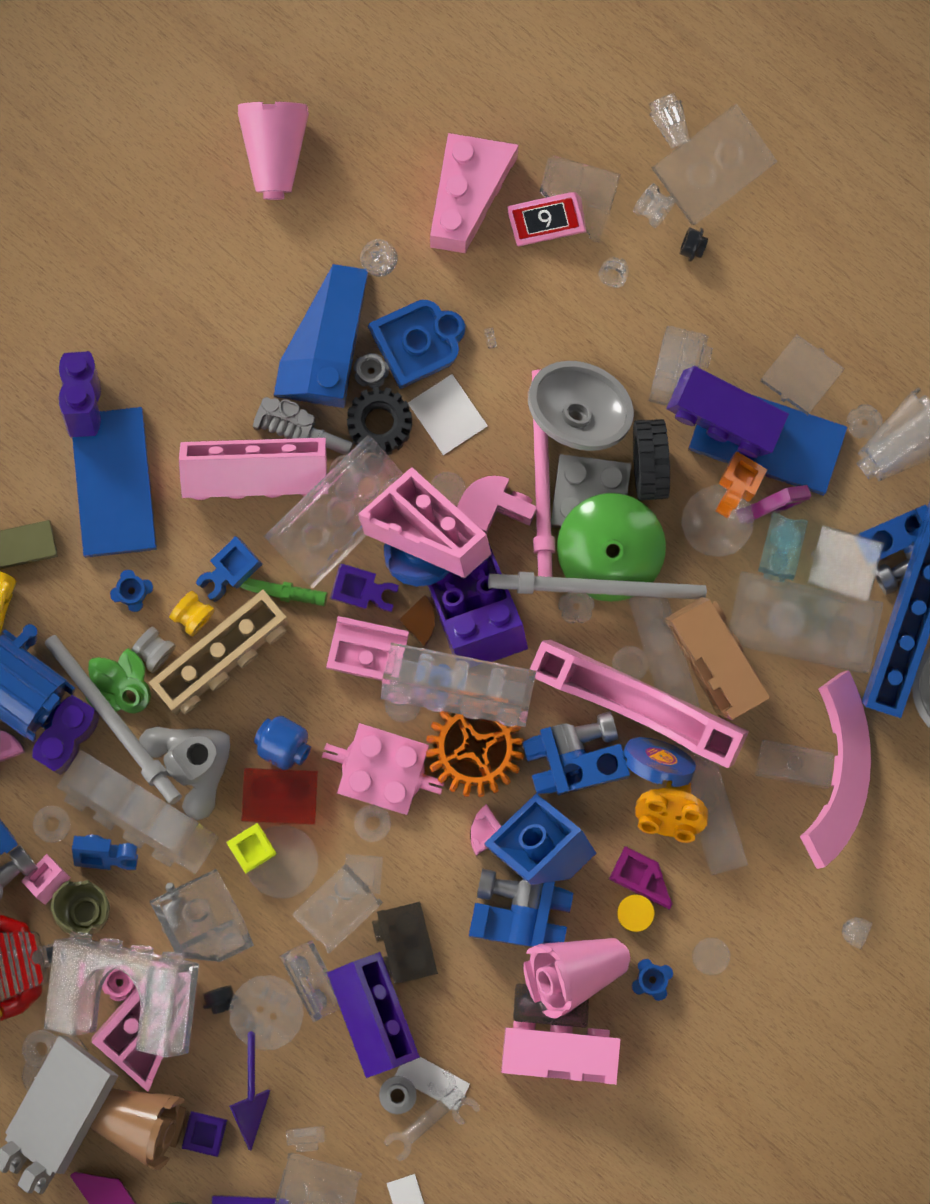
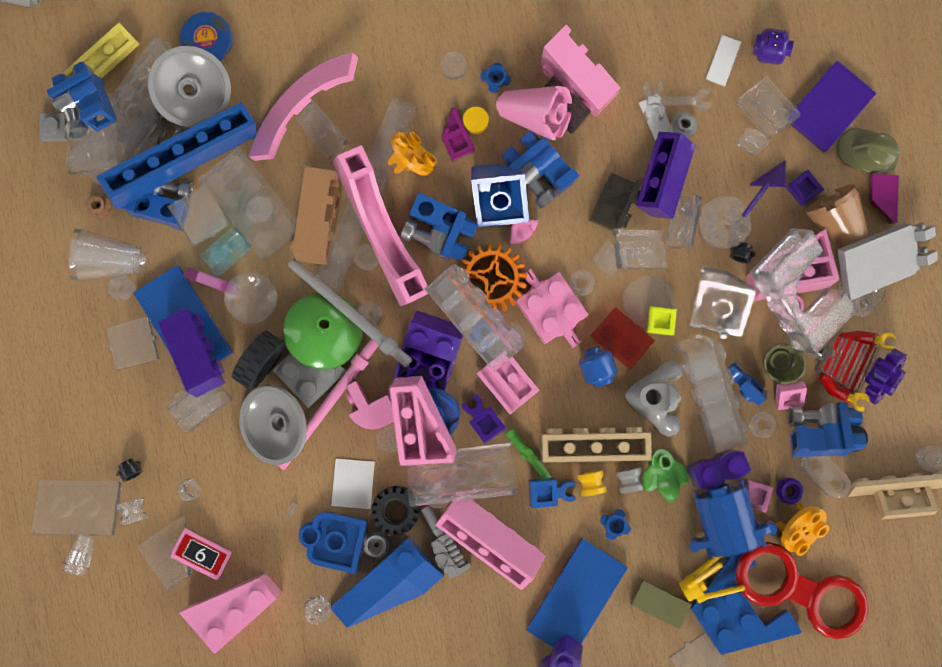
camera: 135 degrees left, 5 degrees up
light grey bar [45,635,182,805] -> none
reddish brown tile [399,595,435,647] -> none
blue tile [622,737,696,787] -> none
orange plate [715,451,767,518] -> none
clear hinge [842,917,872,950] -> none

